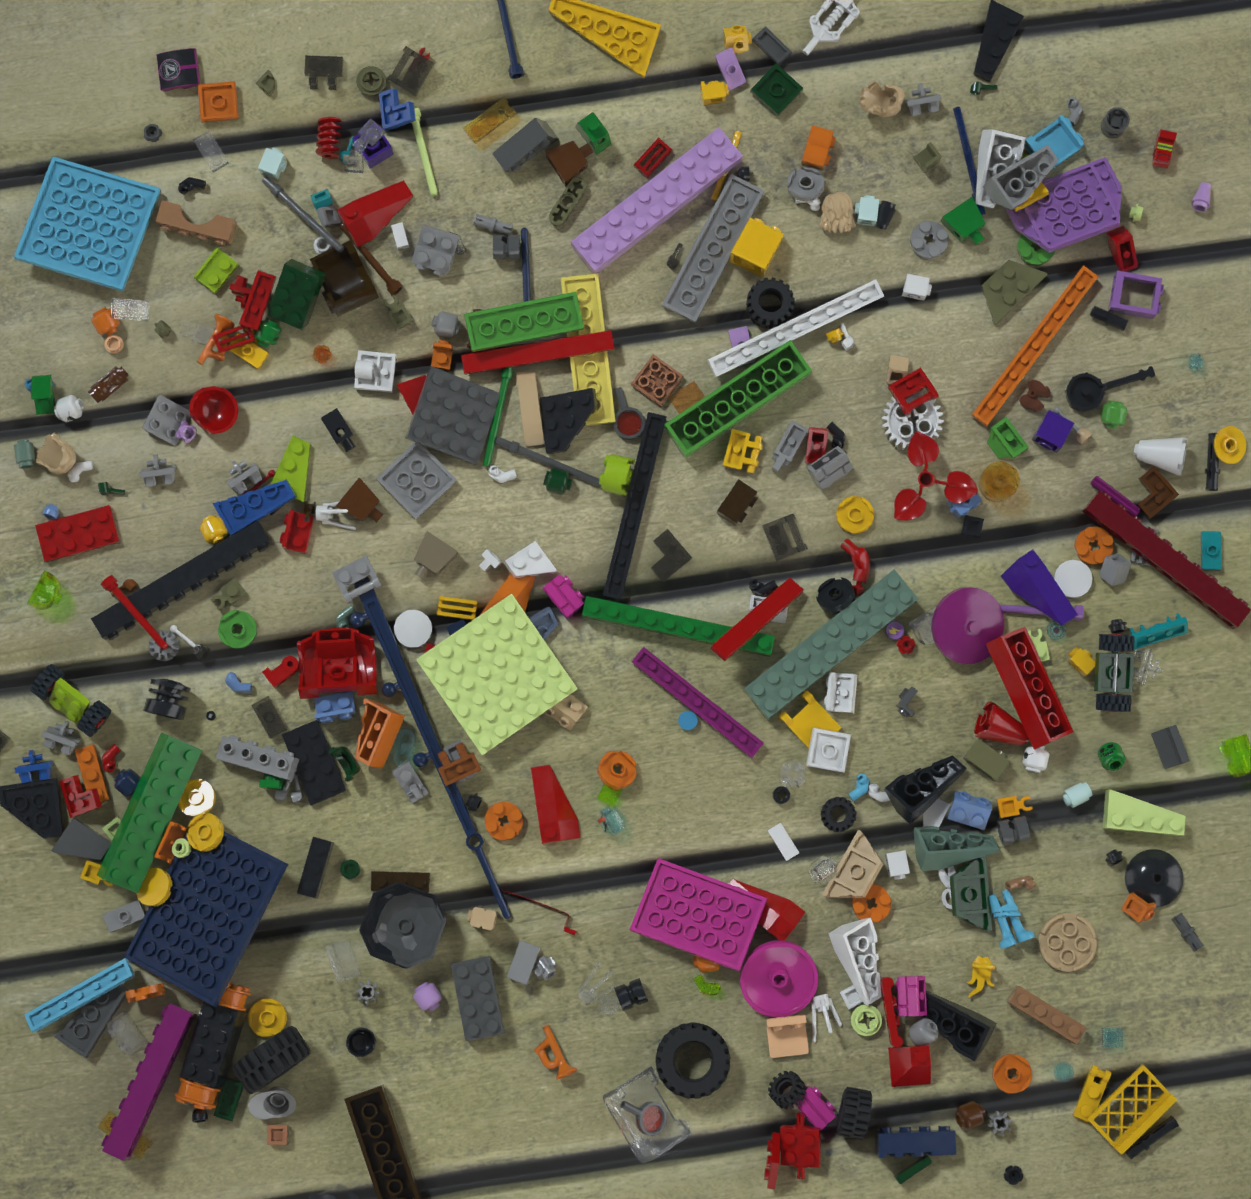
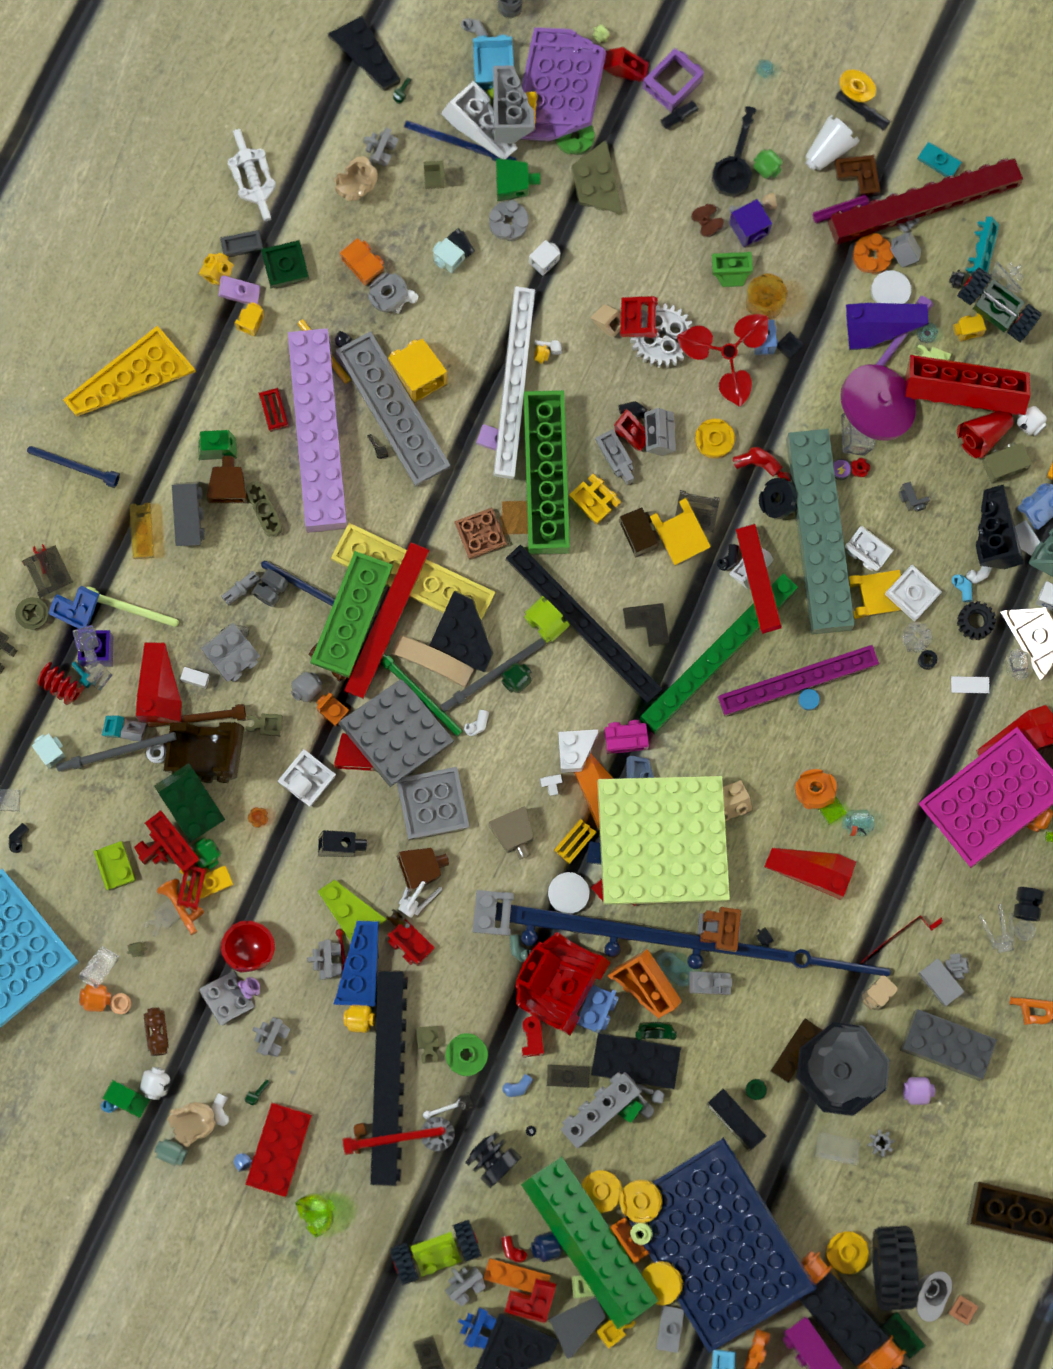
camera: 60 degrees left, 5 degrees down
medium nougat arch [155,200,237,246] -> none
black hair [346,1027,377,1057] -> none
orange plate [484,802,523,841] -> none
piece [613,387,645,440] -> none
black tyre [746,277,795,329] -> none
tan hair [819,192,856,233] -> none
orange plate [971,265,1099,427] -> none
none -> yellow flag [650,498,711,565]

